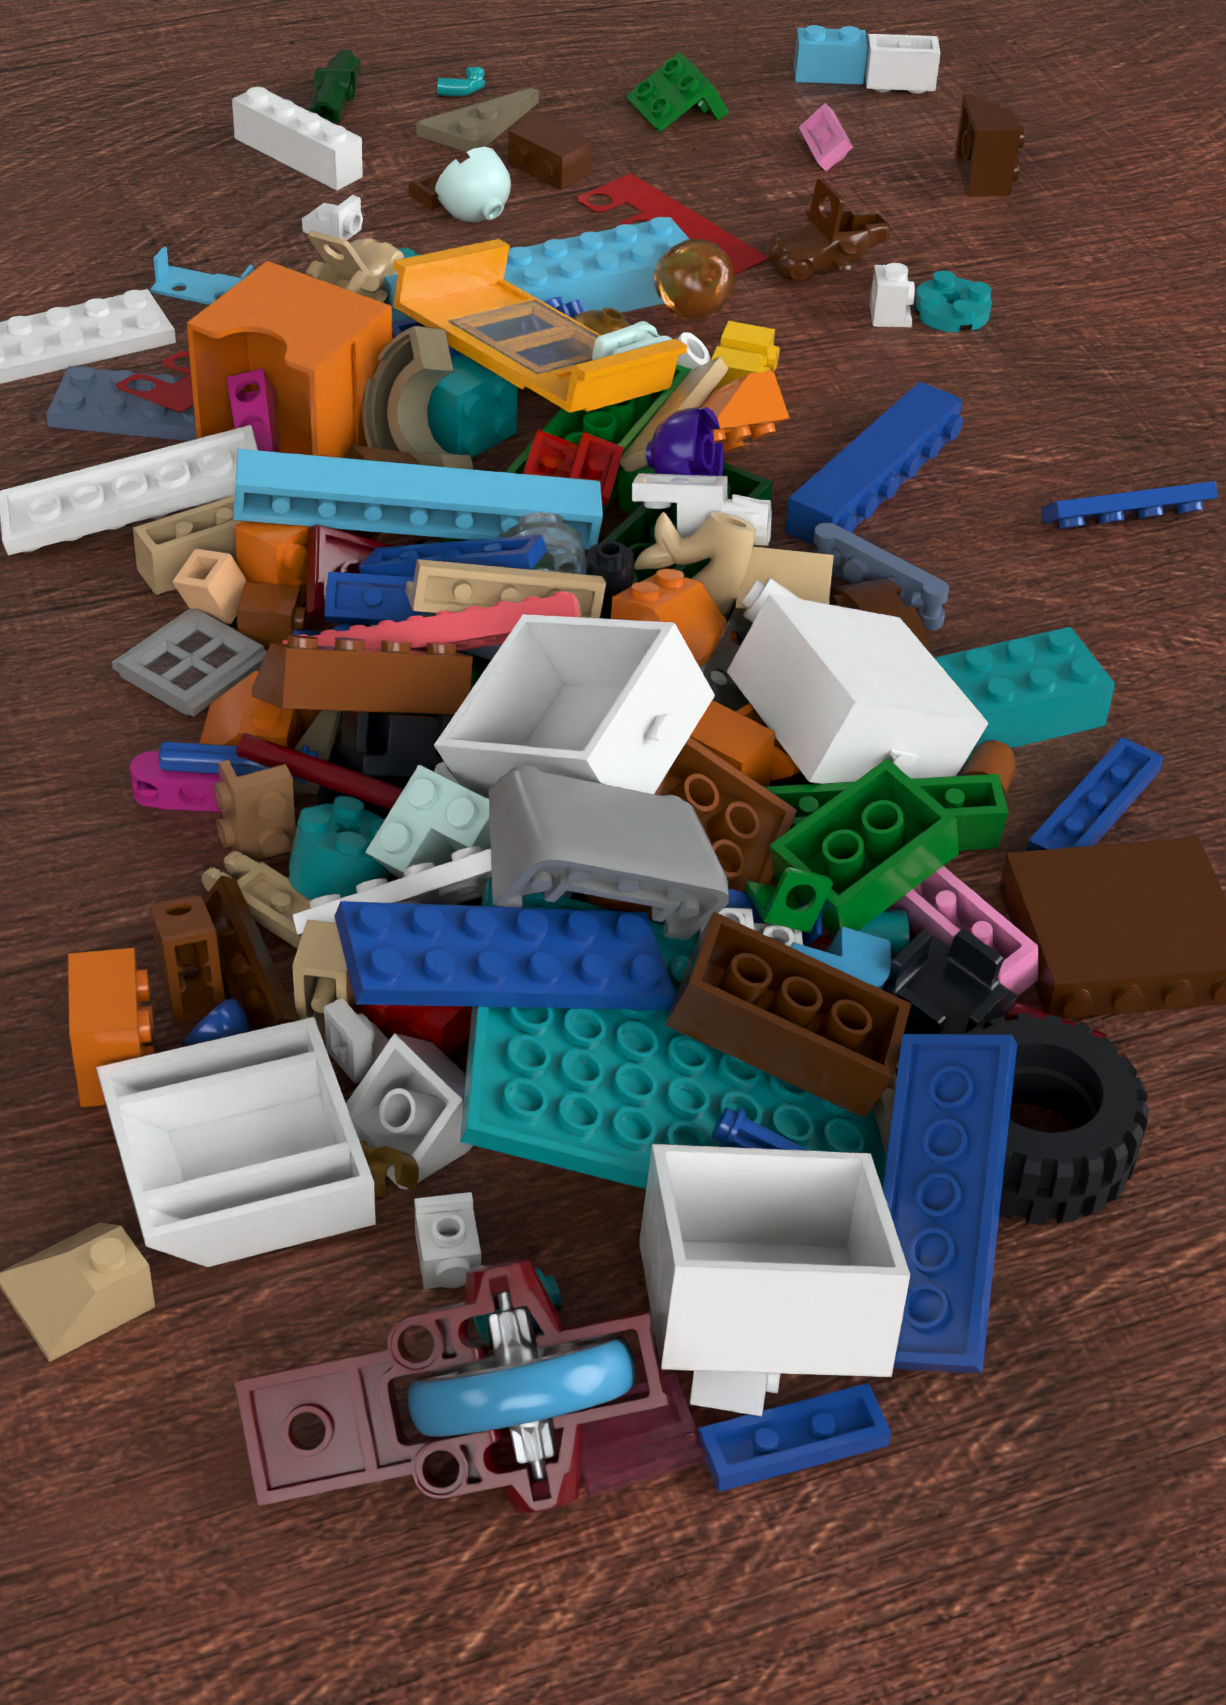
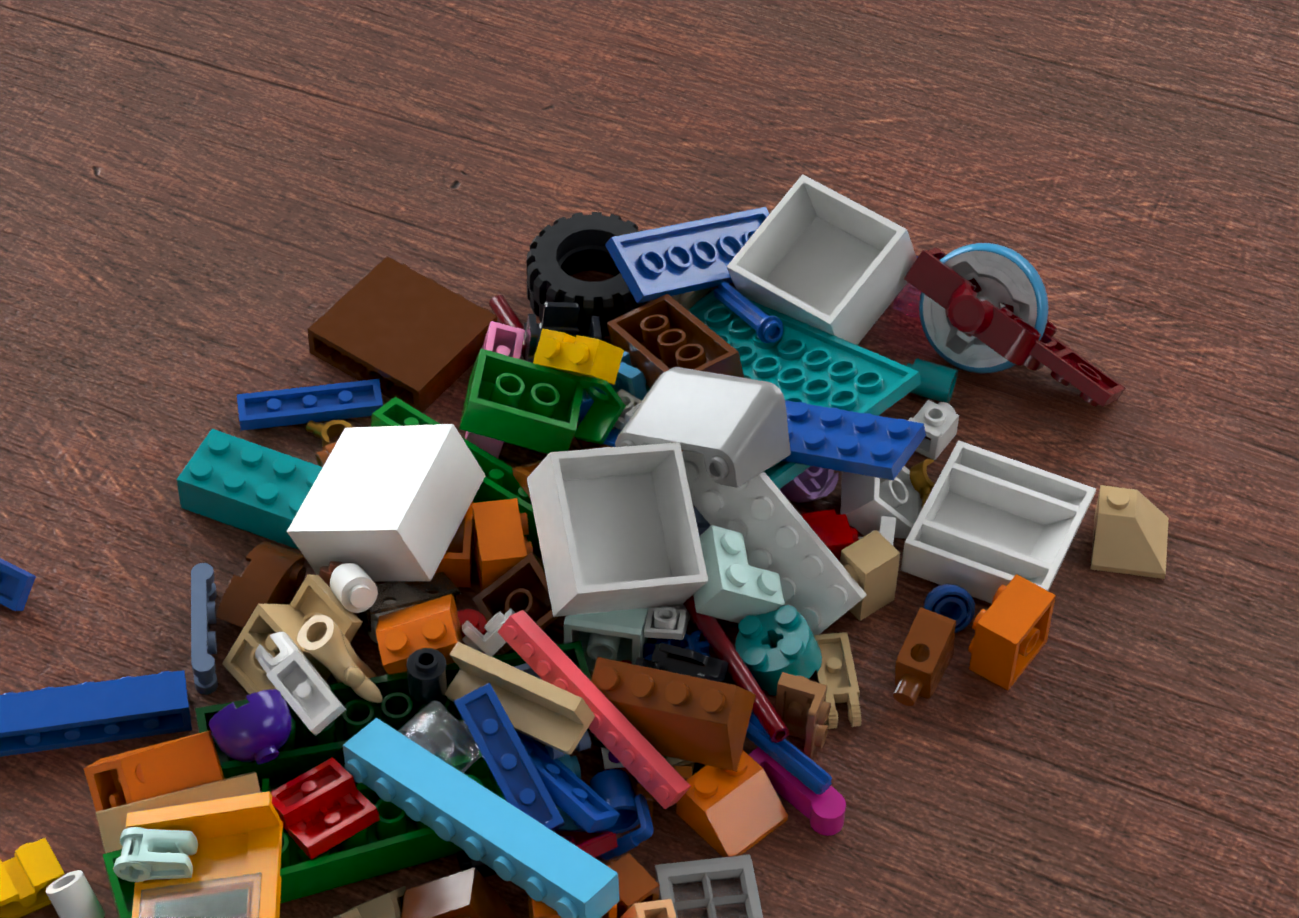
camera: 135 degrees left, 5 degrees up
reddish brown tile [203,875,299,1032] -> none
none -> pearl gold piece [306,420,353,447]
none -> yellow brick [533,328,624,385]

